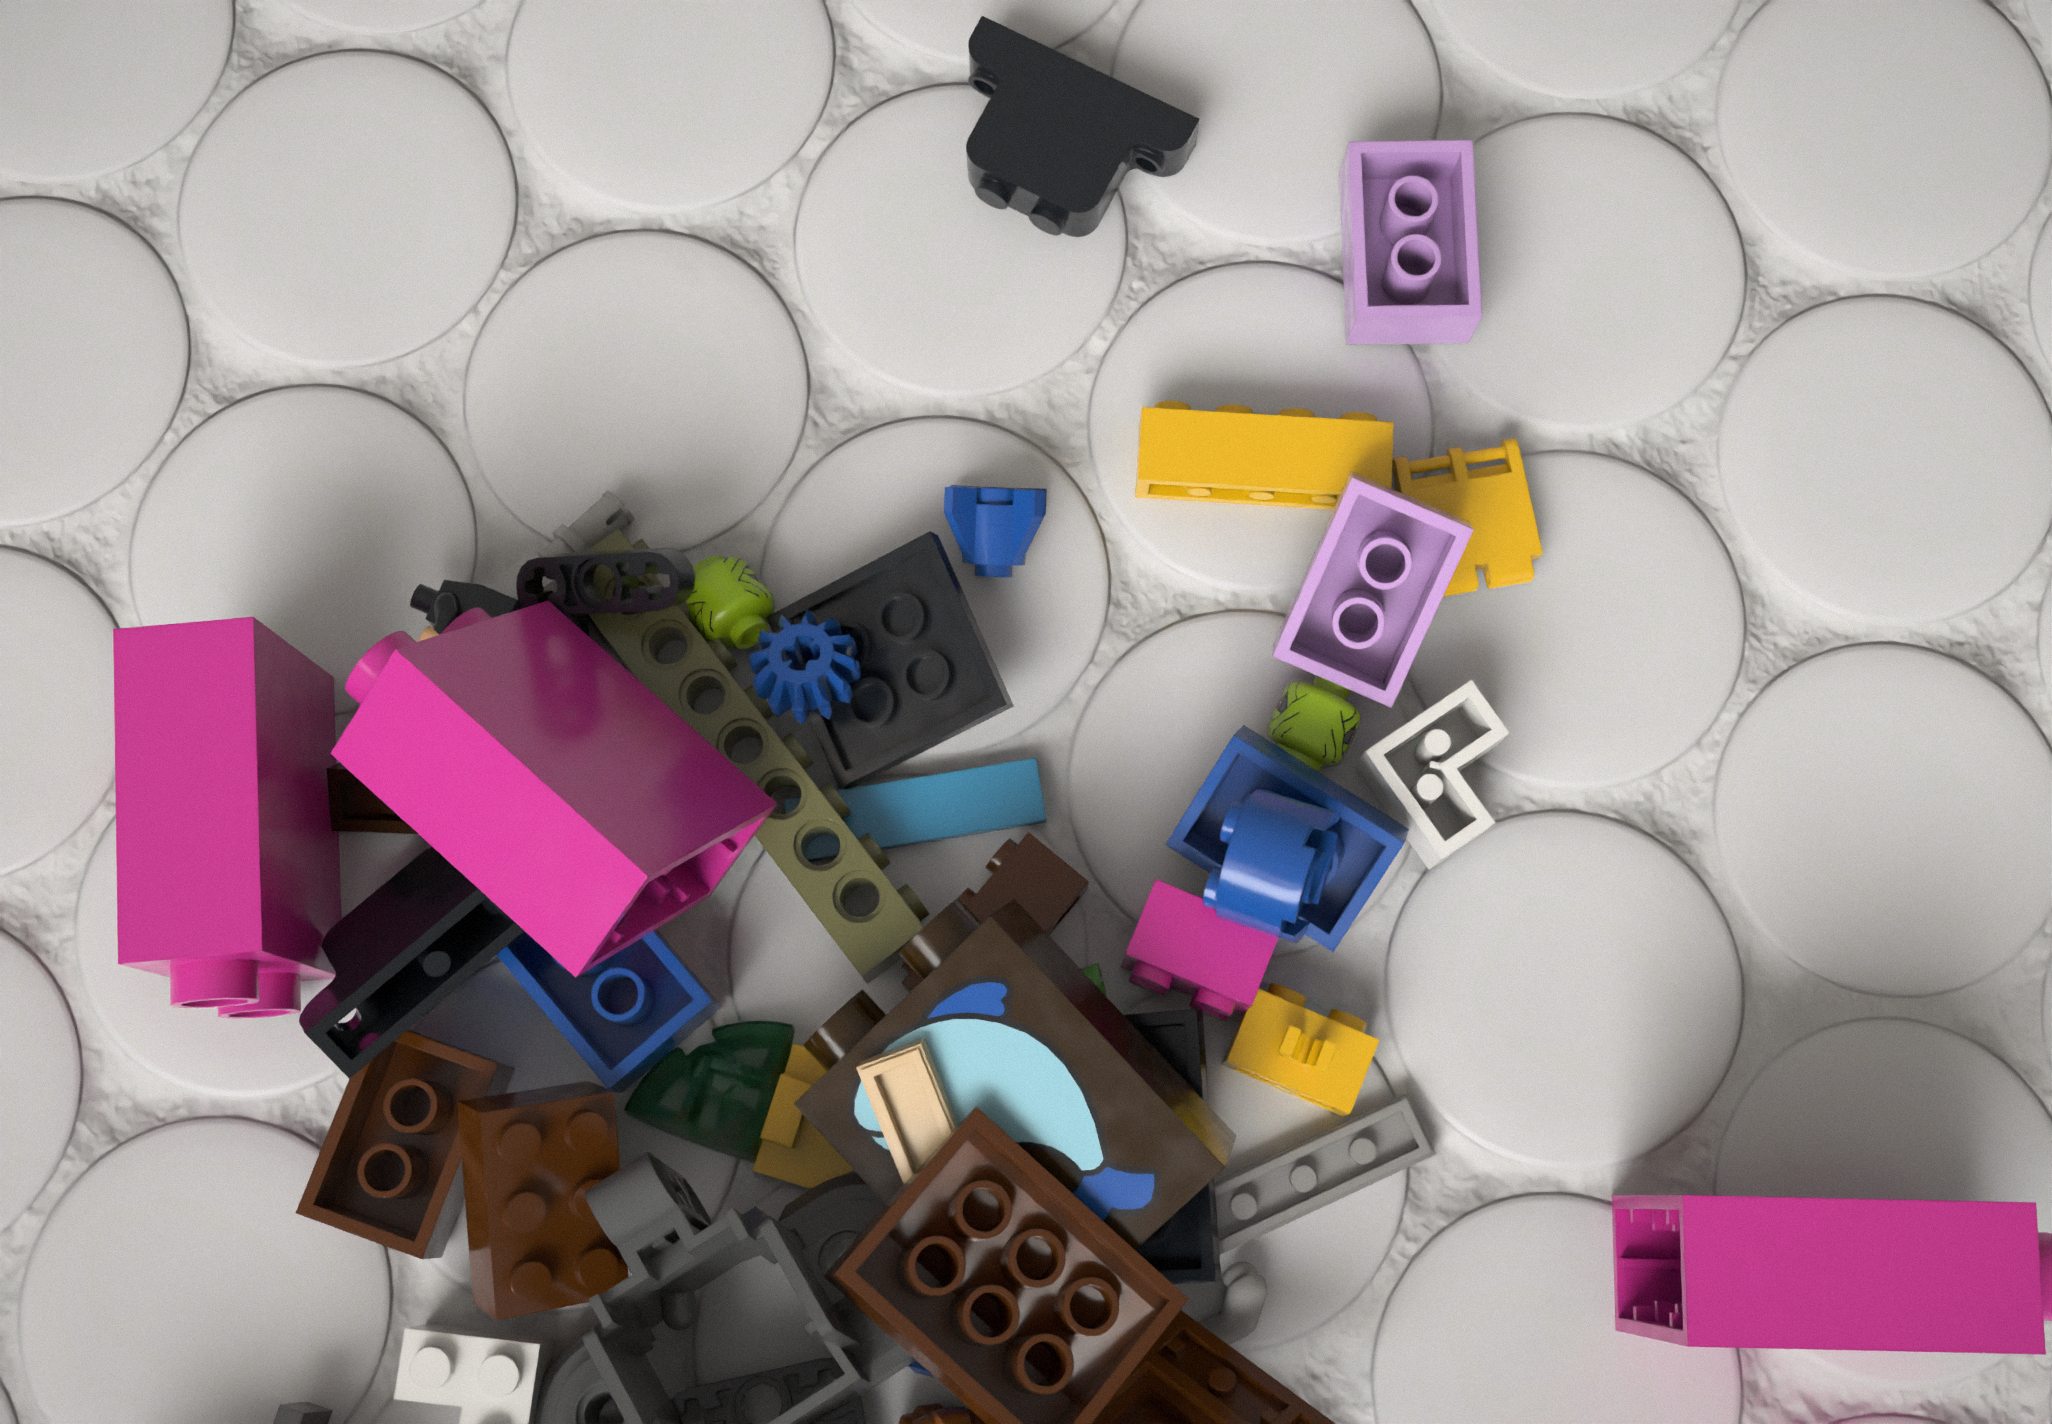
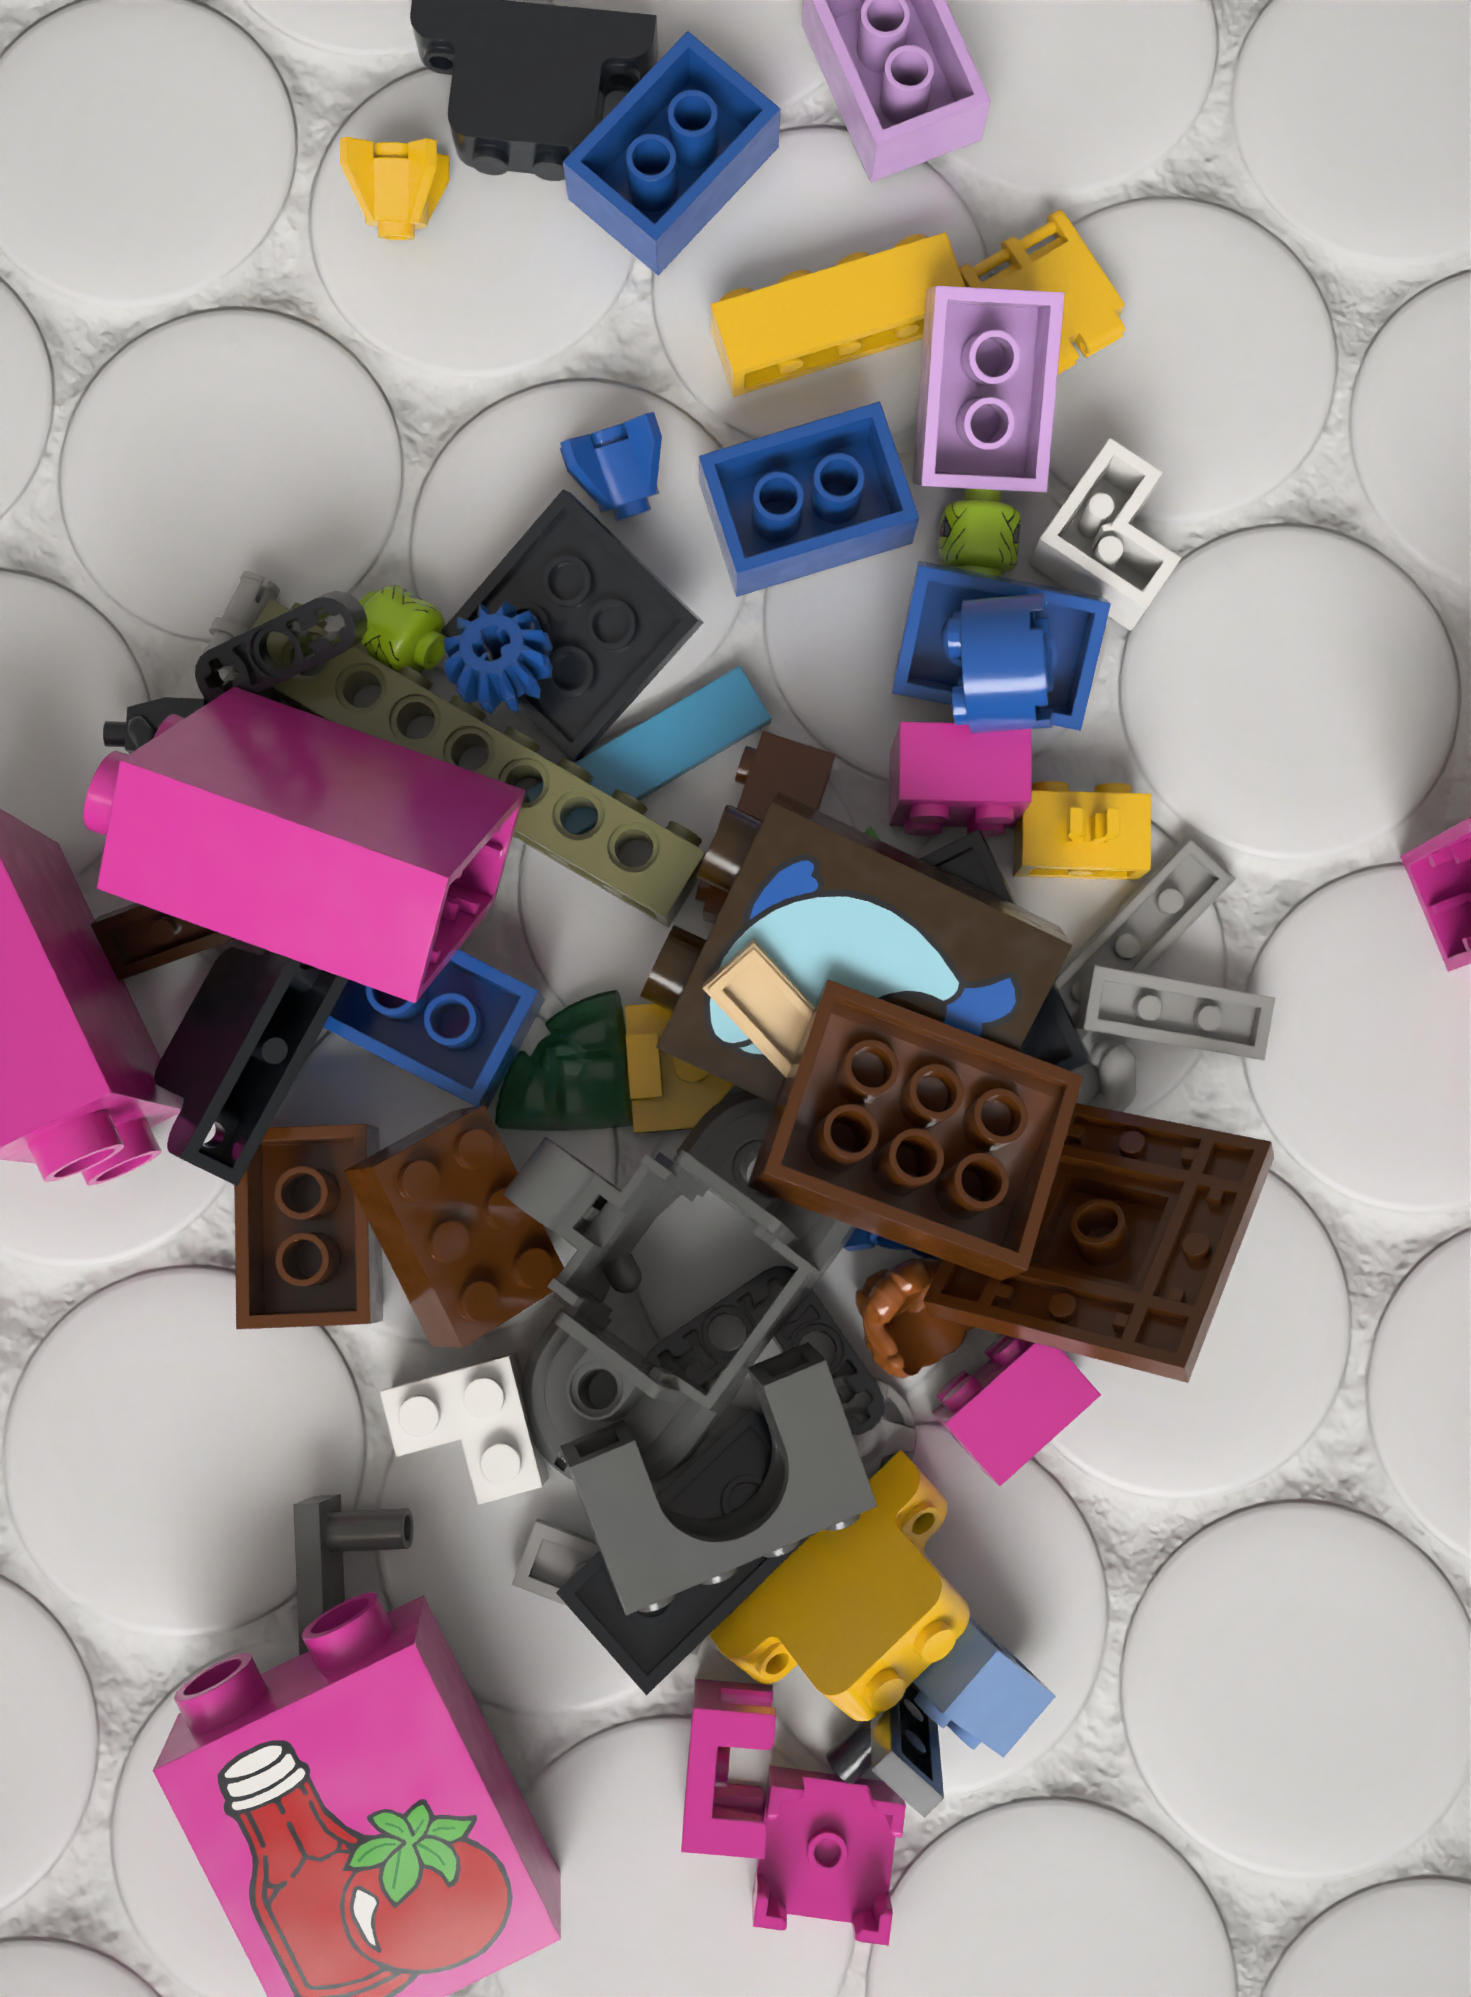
camera: 25 degrees left, 5 degrees up
none -> yellow brick [340,136,449,240]
none -> blue brick [563,31,781,276]
none -> blue brick [699,401,919,597]
none -> light grey plate [1076,965,1275,1060]

